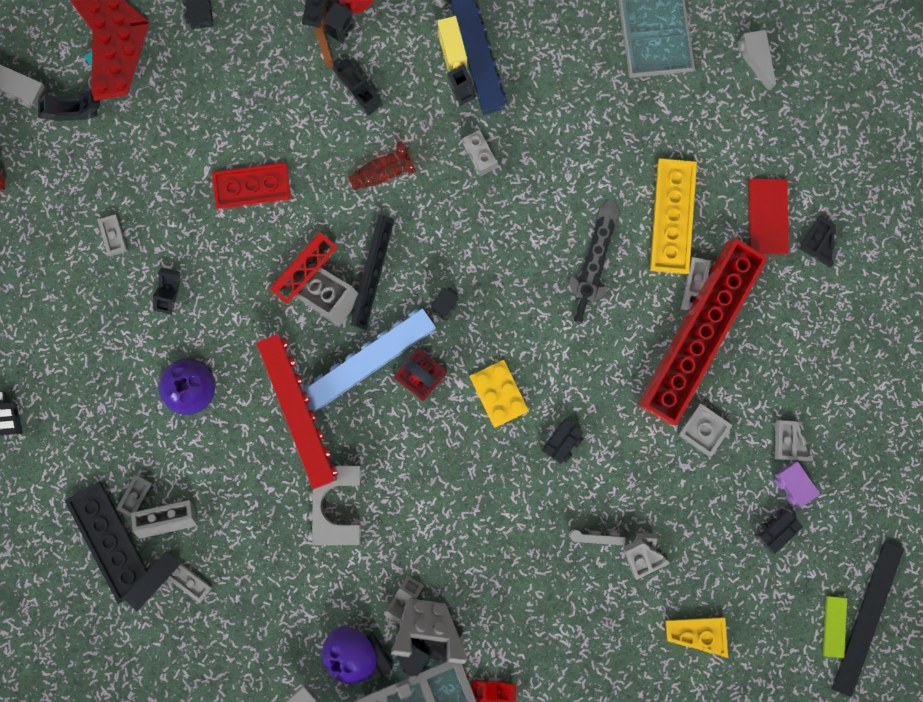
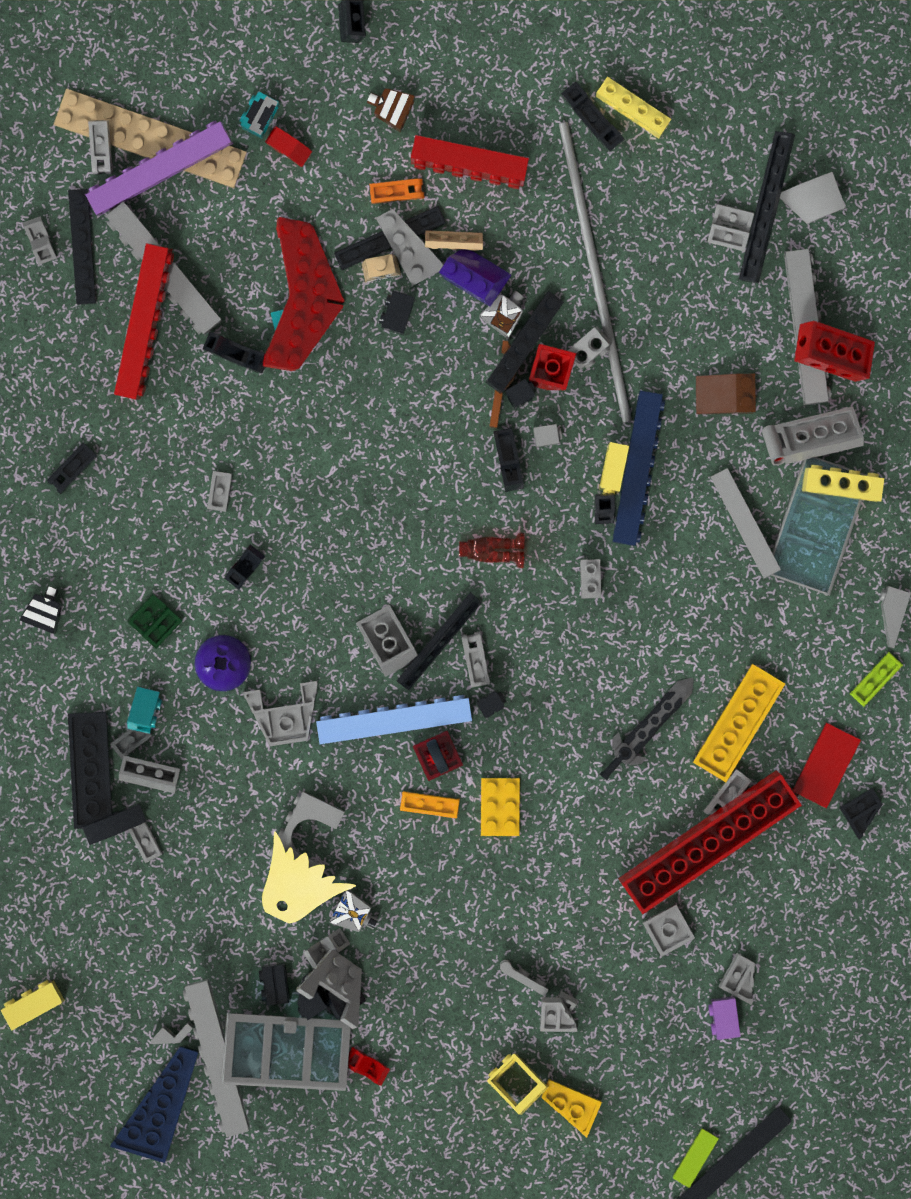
camera: 30 degrees right, 5 degrees up
red tile [212,162,291,209] -> none
red brick [256,334,338,489] -> none
red fence [269,232,337,304] -> none
dark purple piece [322,626,376,684] -> none
black brick [541,419,584,464] -> none
black brick [755,509,803,554] -> none
none -> dark green slope [127,594,182,649]
none -> teal brick [127,687,162,734]
none -> light grey wing [243,681,318,746]
none -> light yellow piece [262,832,356,923]
none -> torso [329,889,378,932]
none -> light orange tile [400,791,460,818]
none -> light grey plate [461,631,490,688]
none -> light yellow window [487,1053,549,1115]
none -> light grey brick [533,424,562,448]
none -> light grey tile [711,468,781,579]
none -> lime tile [850,652,903,707]

